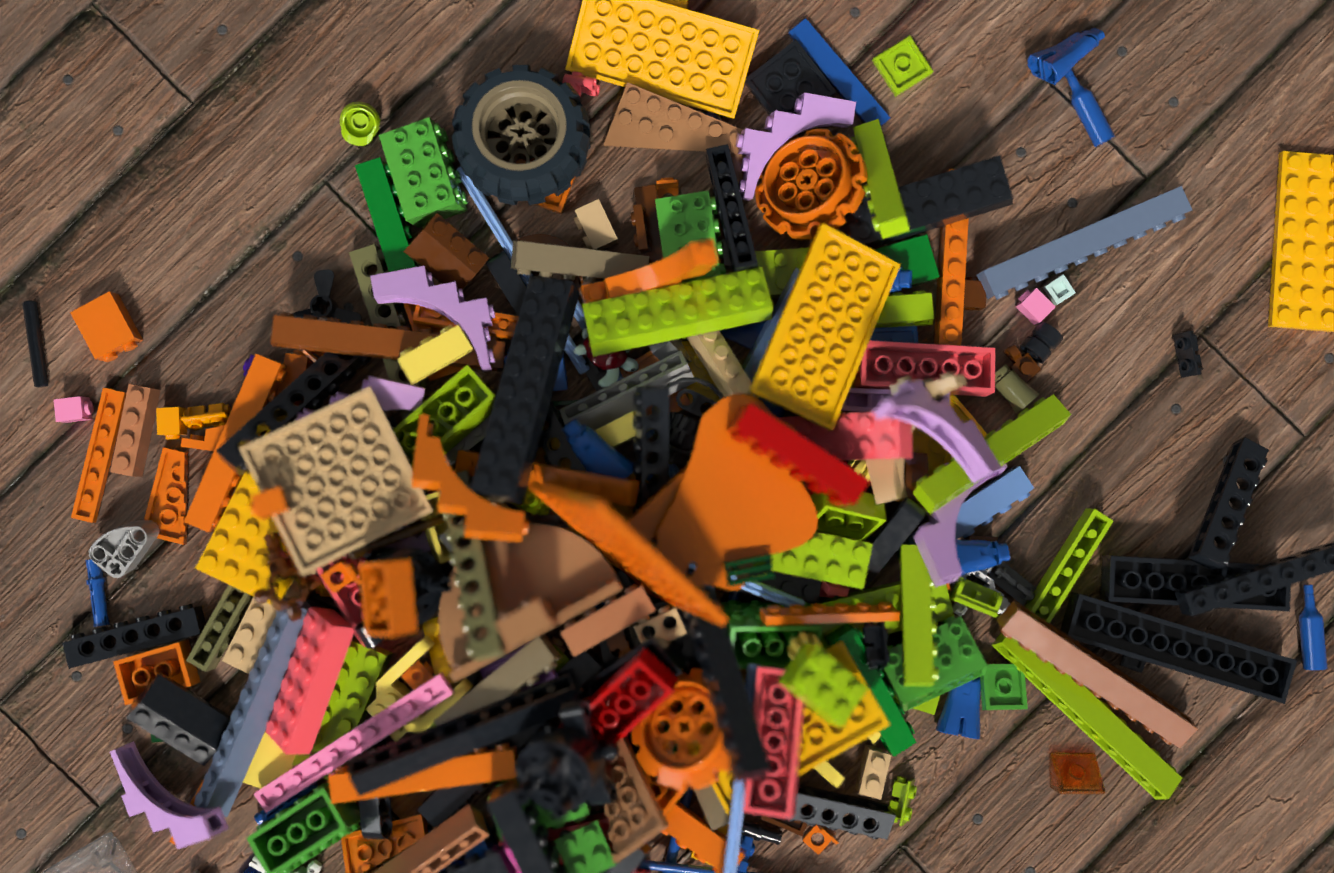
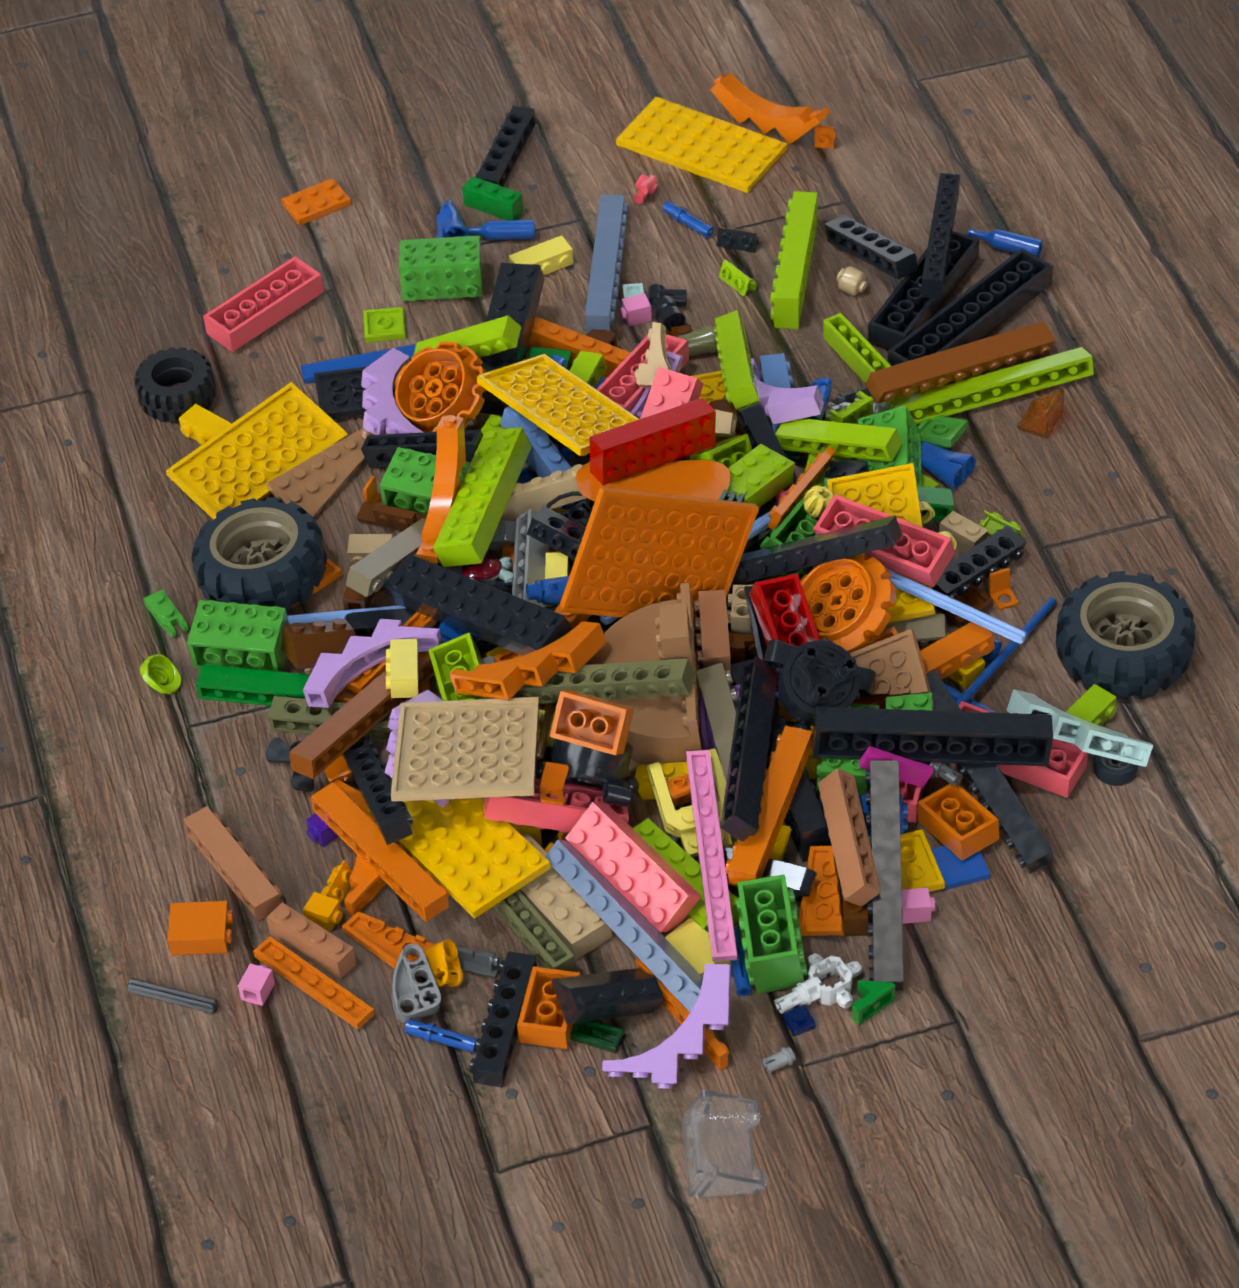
camera: 55 degrees left, 40 degrees down
orange brick [250,486,291,520] -> none
reddish brown piece [253,532,321,621] -> none
lime brick [778,642,868,728] -> none
lavender arch [873,380,1002,483] -> none
none -> bright green hinge [143,589,189,638]
none -> nougat brick [183,806,282,921]
none -> bright green brick [399,236,483,301]
none -> light orange piece [425,939,463,988]
none -> dark grey hinge [457,945,503,978]
none -> green brick [462,176,524,220]
none -> black brick [474,105,536,187]
none -> light yellow brick [509,235,574,276]
none -> coral plate [633,173,658,204]
none -> black piece [647,284,687,307]
none -> blue pin [662,201,714,239]
none -> lime hinge [718,259,757,297]
none -> lime brick [770,191,818,330]
none -> tan head [836,266,868,296]

